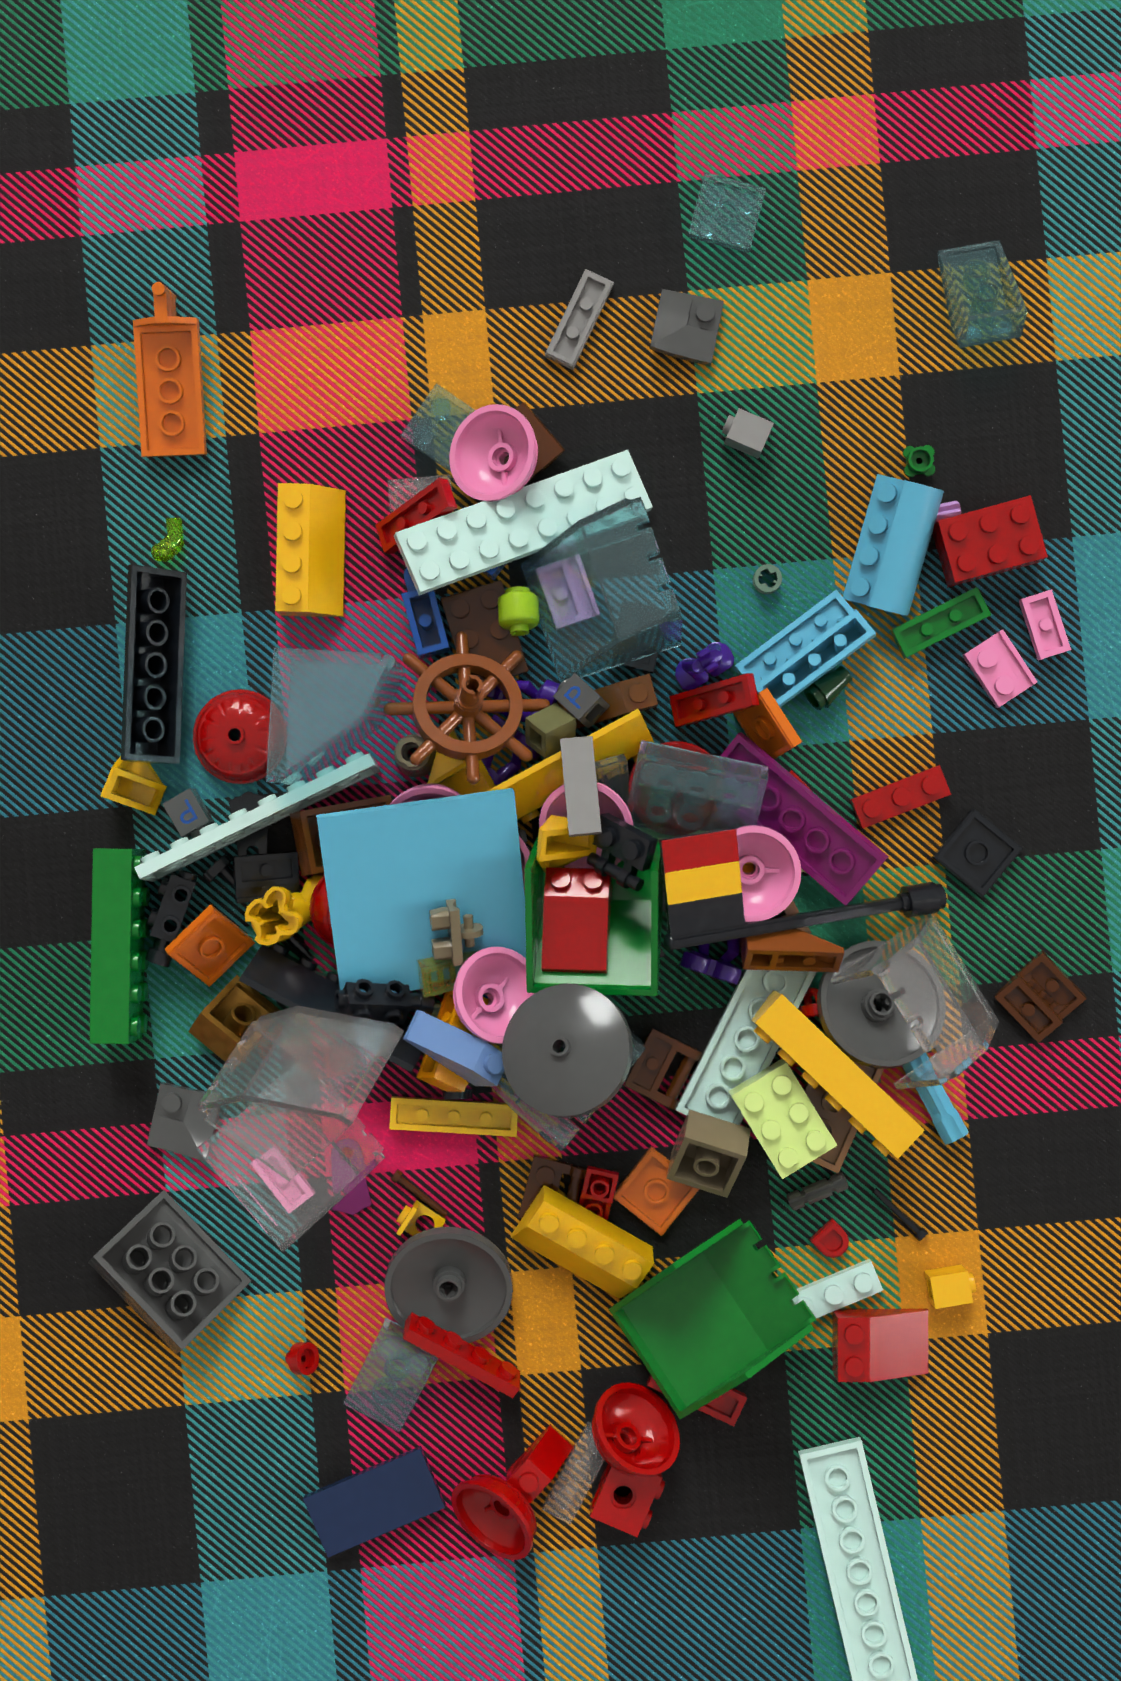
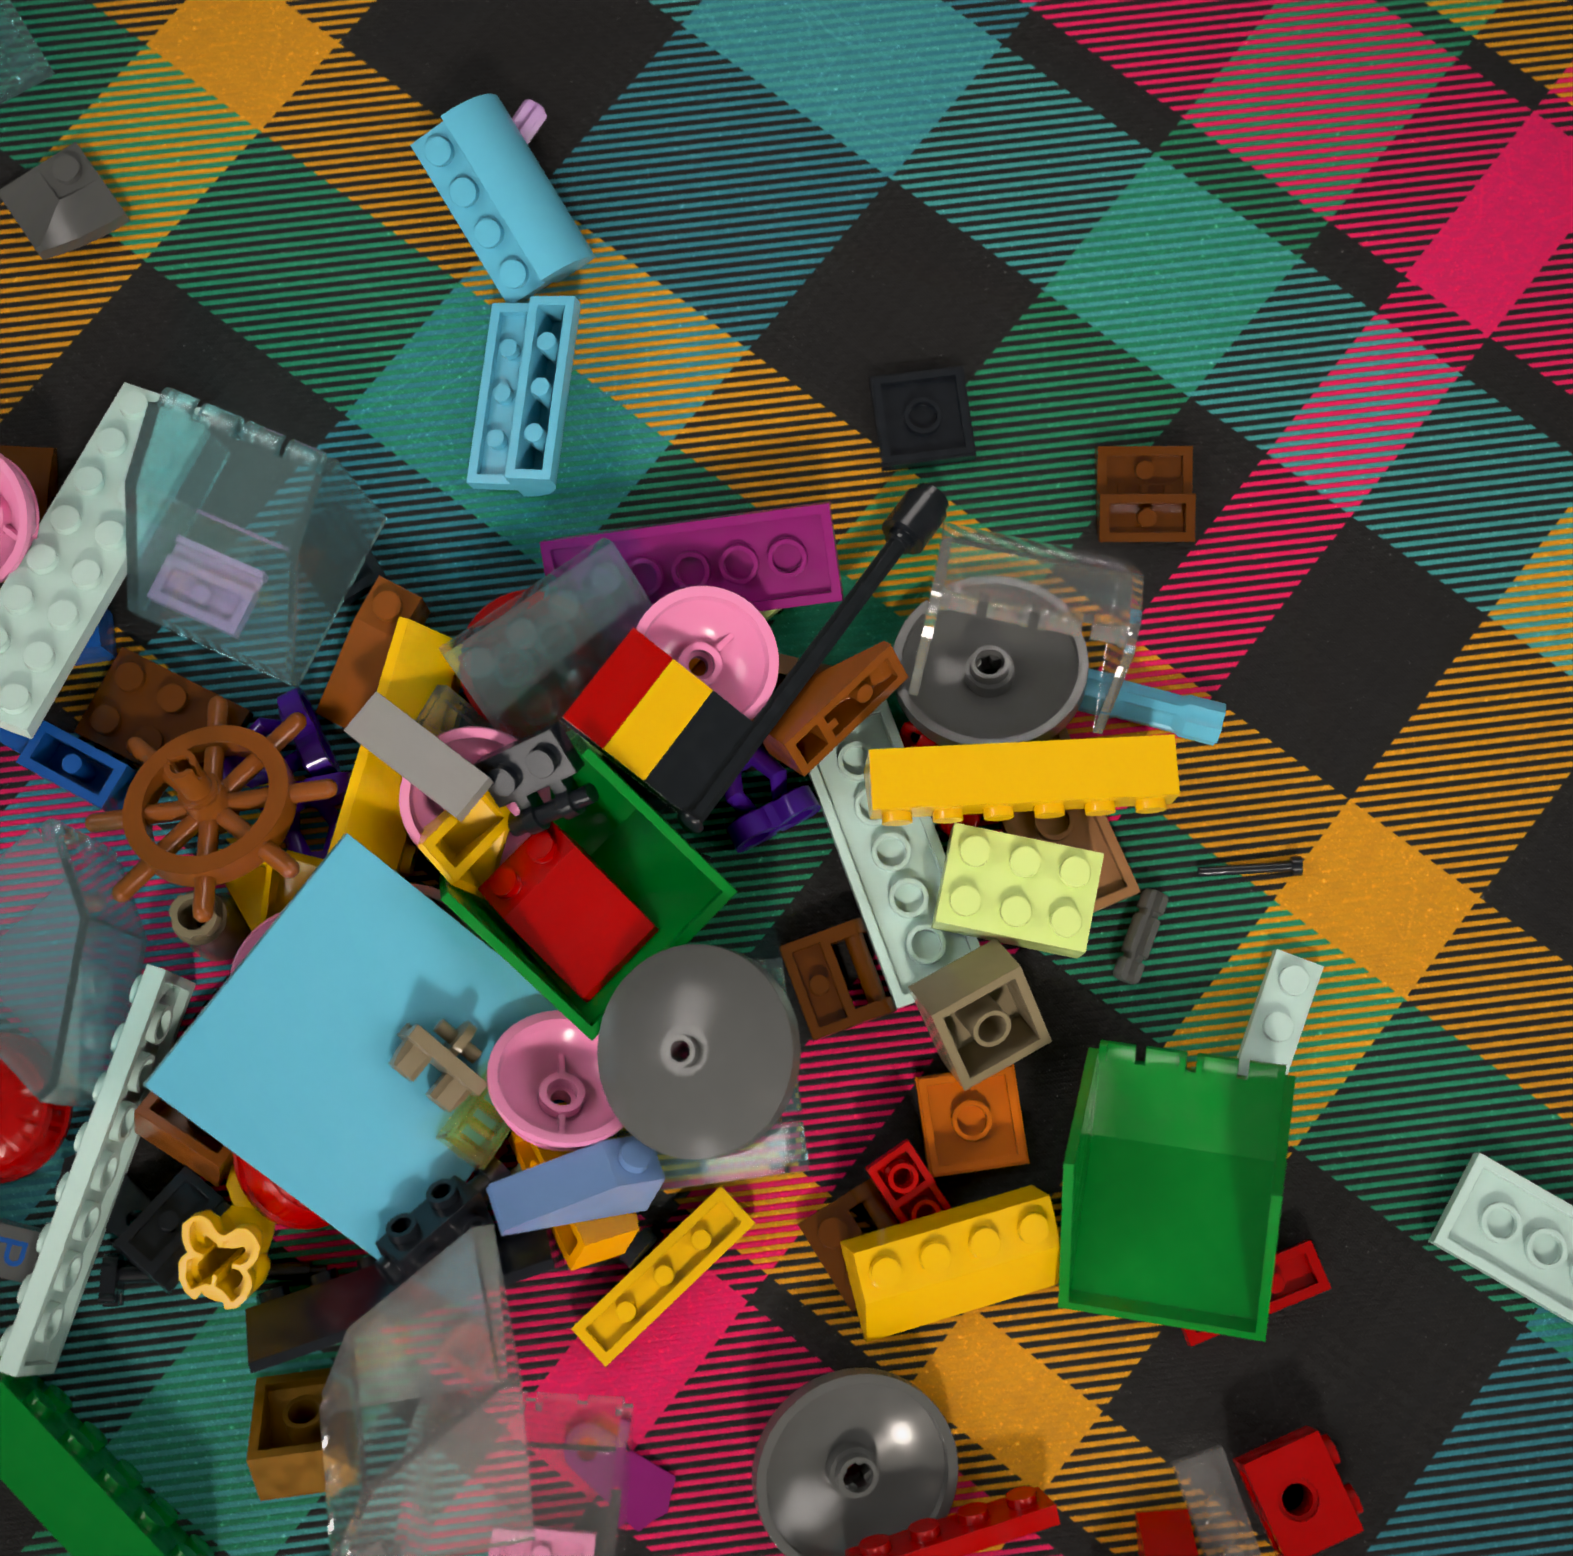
camera: 50 degrees left, 10 degrees down
black brick [145,869,198,967] -> none
orange tile [165,904,255,987] -> none
reddish brown piece [390,1169,448,1217] -> none
yellow bracket [396,1200,446,1236] -> none
lime head [498,586,540,636] -> none
olive brick [525,703,577,759] -> none
dark grey brick [553,673,610,729] -> none
red hat [592,1382,680,1477] -> none
red plate [669,673,759,727] -> none
dark purple piece [675,642,734,691] -> none
light grey brick [721,408,774,458] -> none
orange tile [733,688,802,759] -> none
sand green bush [752,564,782,594] -> none
dark green cone [804,666,852,710] -> none
red tile [810,1218,849,1258] -> none
slope [832,1309,929,1382] -> none
red plate [850,765,951,829] -> none
green plate [890,587,991,659] -> none
green plate [903,445,935,478] -> none
yellow brick [924,1264,976,1309] -> none
red brick [932,495,1048,588] -> none
bright pink plate [962,629,1037,708] -> none
bright pink plate [1019,589,1071,661] -> none

